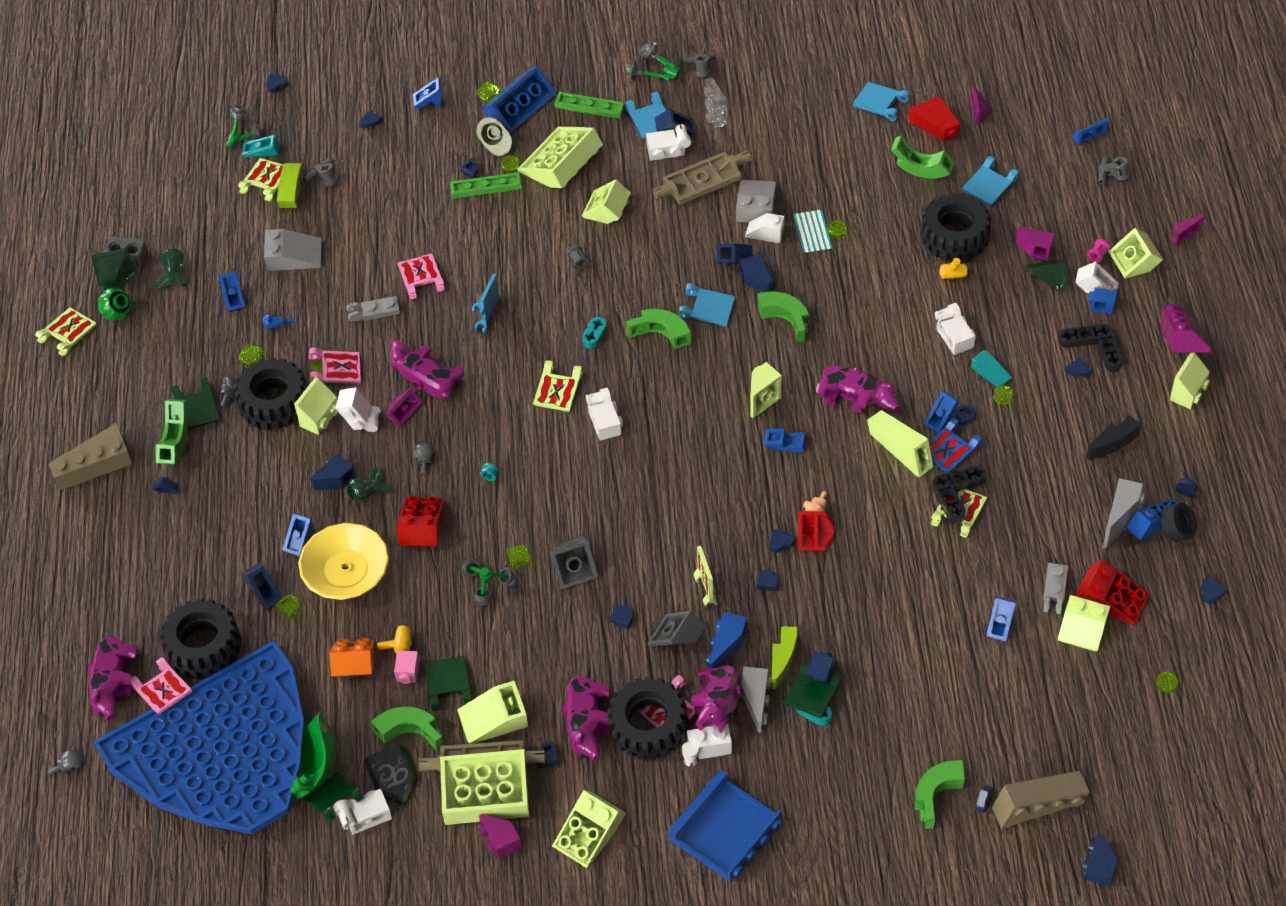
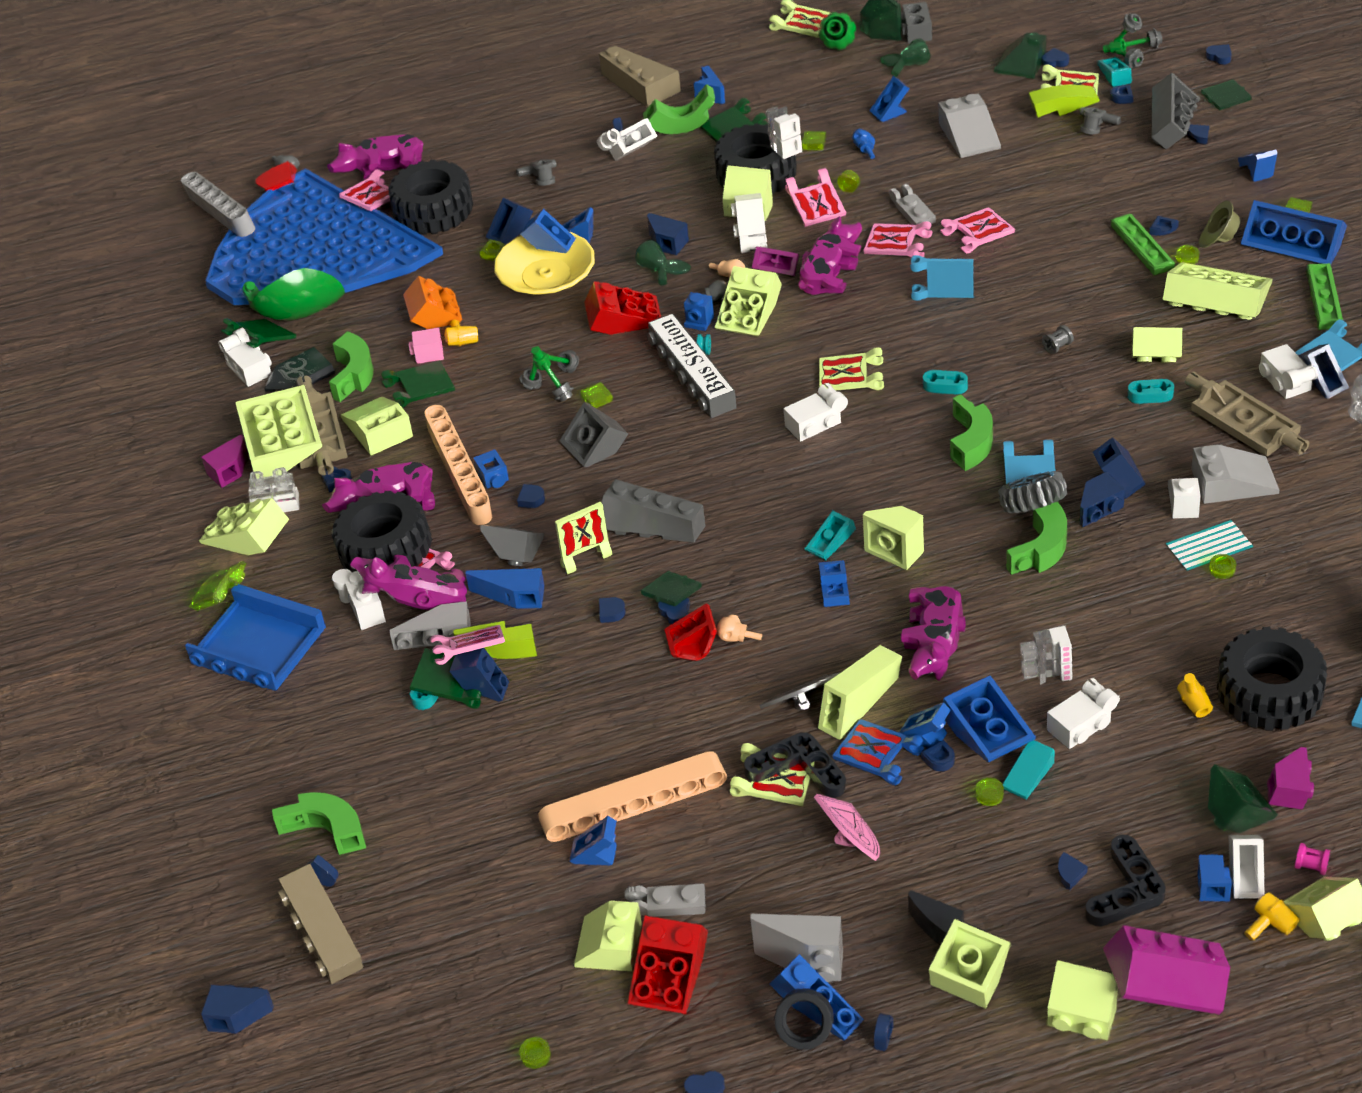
camera: 80 degrees right, 10 degrees down
none -> light grey beam [180,172,256,237]
none -> clear neon green slope [189,561,247,611]
none -> clear hips [249,467,299,512]
none -> red slope [255,161,297,191]
none -> light nougat beam [424,405,492,525]
none -> bright pink flag [430,625,505,665]
none -> blue brick [473,449,509,489]
none -> dark grey piece [516,159,557,186]
none -> blue slope [520,209,576,253]
none -> light nougat beam [538,751,727,842]
none -> white hinge [597,118,657,161]
none -> dark grey wedge [601,479,705,542]
none -> clear green piece [641,571,702,607]
none -> brick [647,313,736,418]
none -> blue brick [684,292,714,331]
none -> blue slope [694,65,725,104]
none -> light nougat piece [709,259,745,278]
none -> yellowish green slope [715,266,782,337]
none -> flat silver shield [760,673,839,710]
none -> white hips [766,106,802,159]
none -> teal slope [805,510,856,561]
none -> bright pink shield [814,794,880,861]
none -> clear neon green tile [837,170,860,193]
none -> bright pink flag [864,221,932,257]
none -> yellowish green slope [929,919,1010,1008]
none -> blue slope [943,675,1036,763]
none -> clear green slope [994,32,1047,79]
none -> dark grey gear [998,471,1068,514]
none -> clear hips [1020,626,1072,685]
none -> dark blue tile [1042,48,1069,67]
none -> dark blue tile [1110,85,1133,104]
none -> teal beam [1128,379,1174,404]
none -> dark grey wedge [1151,73,1200,150]
none -> clear green piece [1201,79,1252,111]
none -> yellow piece [1244,893,1300,941]

